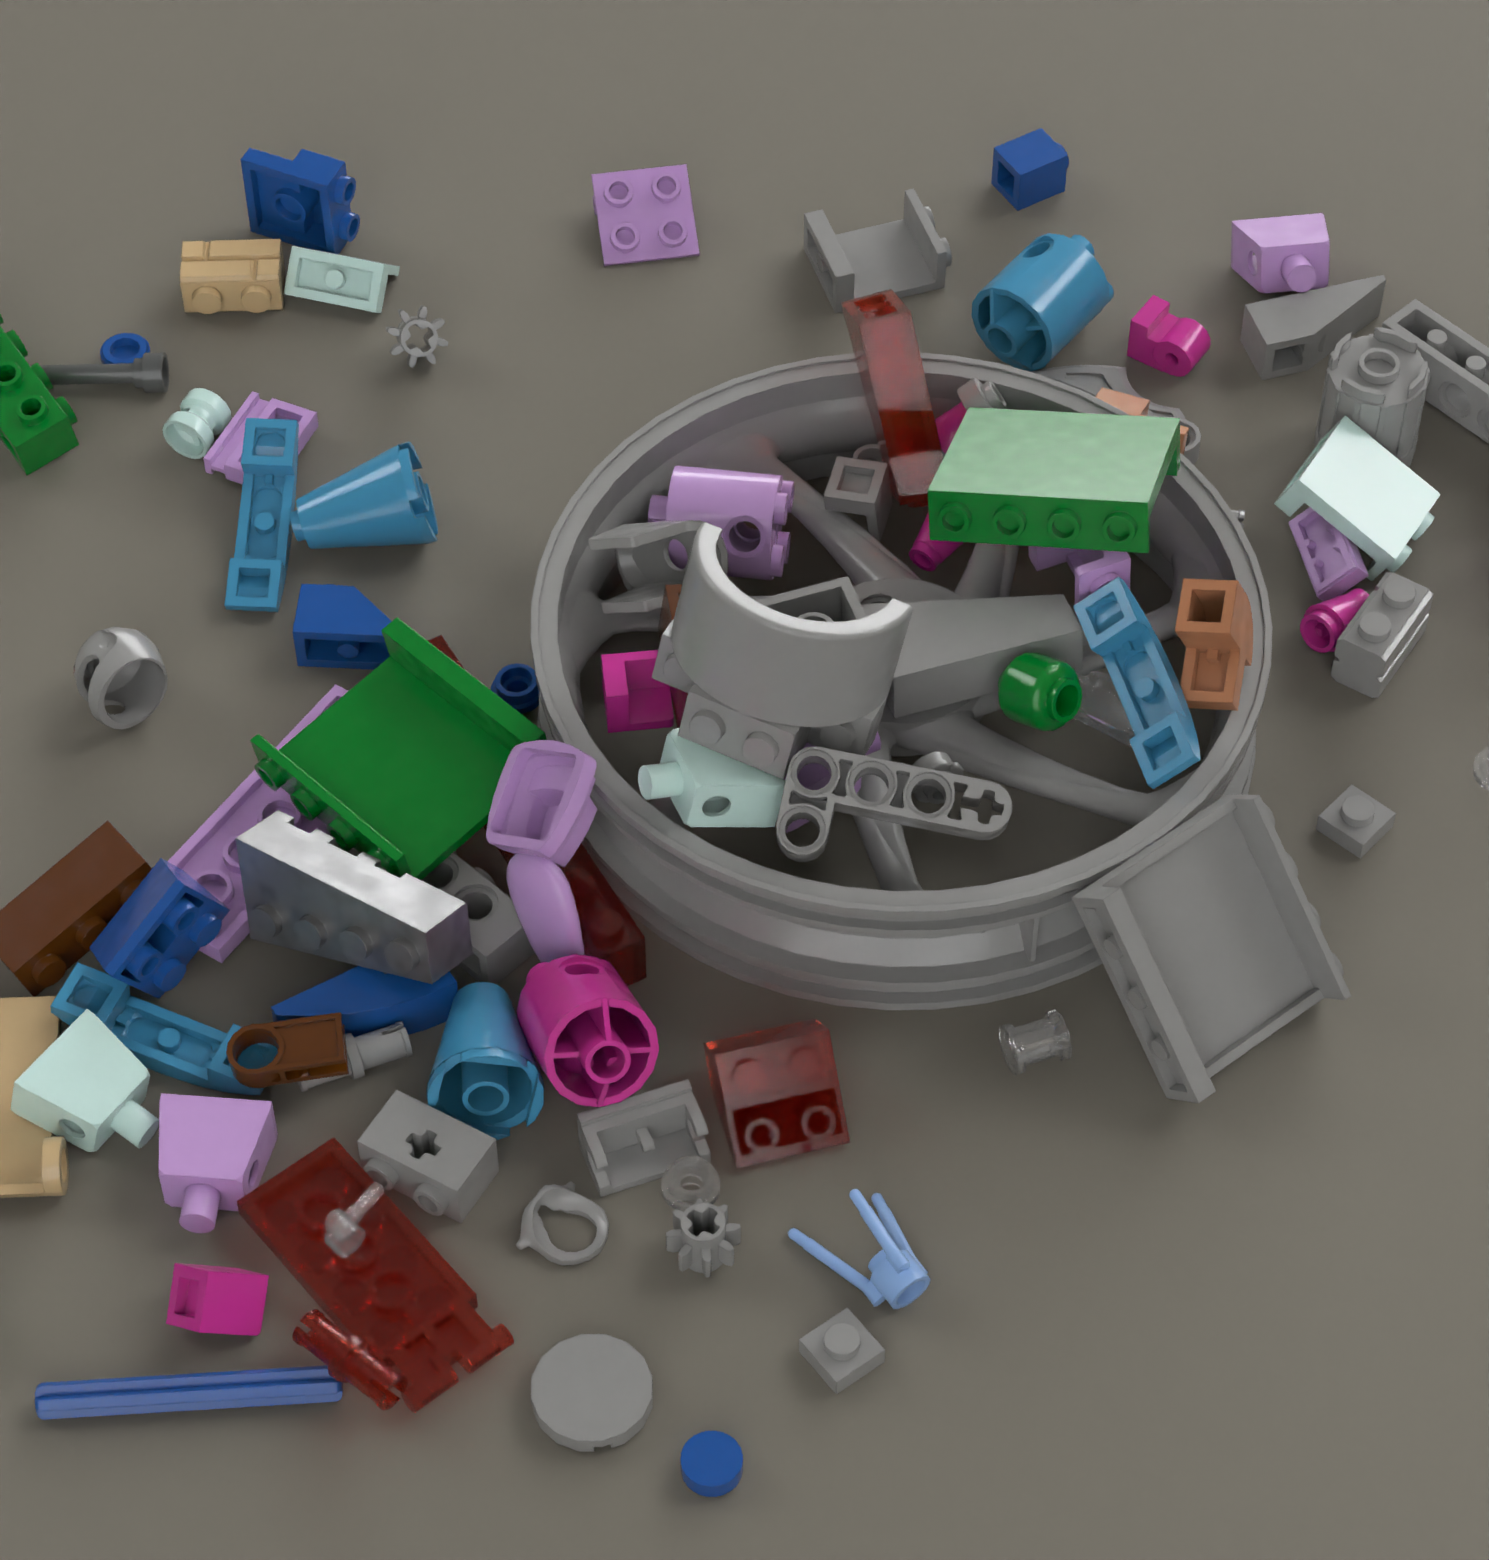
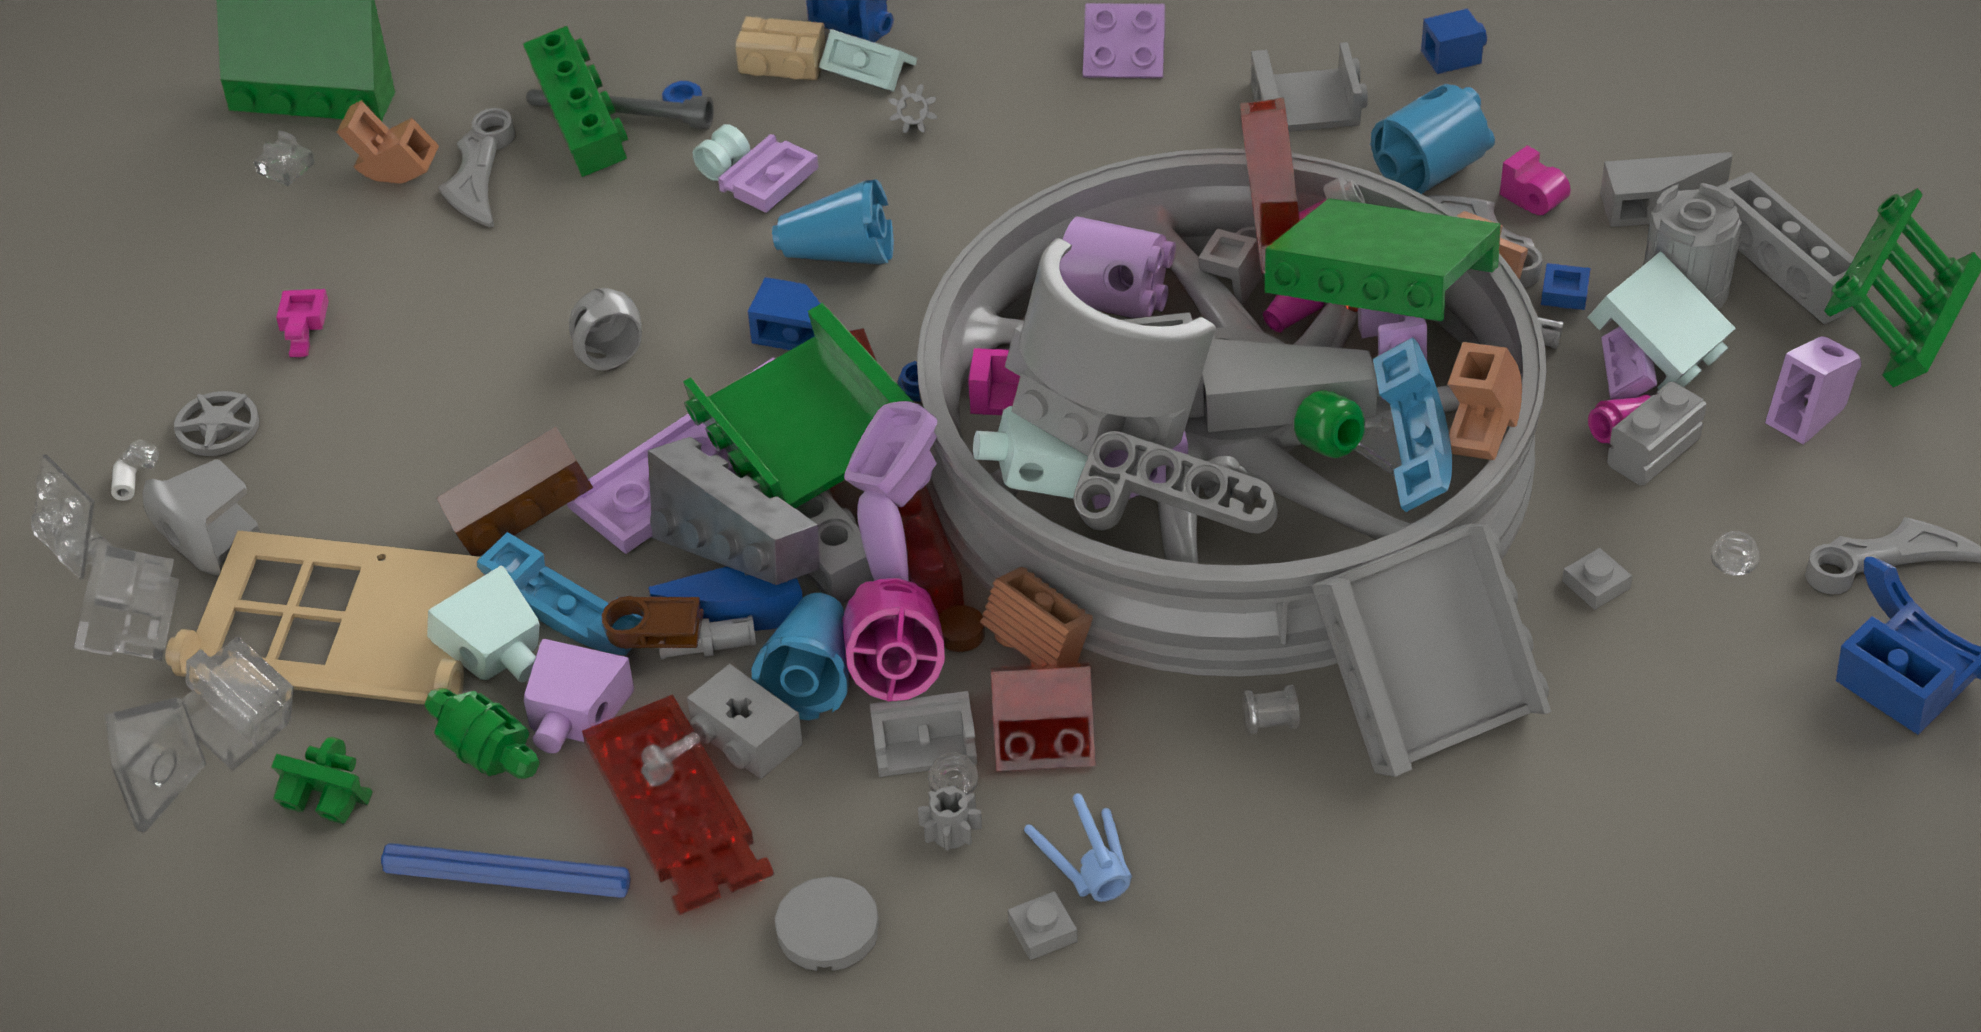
camera: 15 degrees right, 5 degrees down
blue slope [89,858,230,999] -> none
dark pink panel [166,1263,269,1336] -> none
dark azure slope [224,418,299,612] -> none
clear red pin [292,1309,408,1411] -> none
light grey piece [516,1181,609,1266] -> none
light grey piece [588,520,728,614] -> none
blue tile [680,1430,743,1497] -> none
lavender torso [1231,213,1330,293] -> none
none -> green piece [424,688,540,779]
none -> reddish brown tile [938,605,985,652]
none -> nougat brick [980,567,1093,677]
none -> blue plate [1541,263,1591,310]

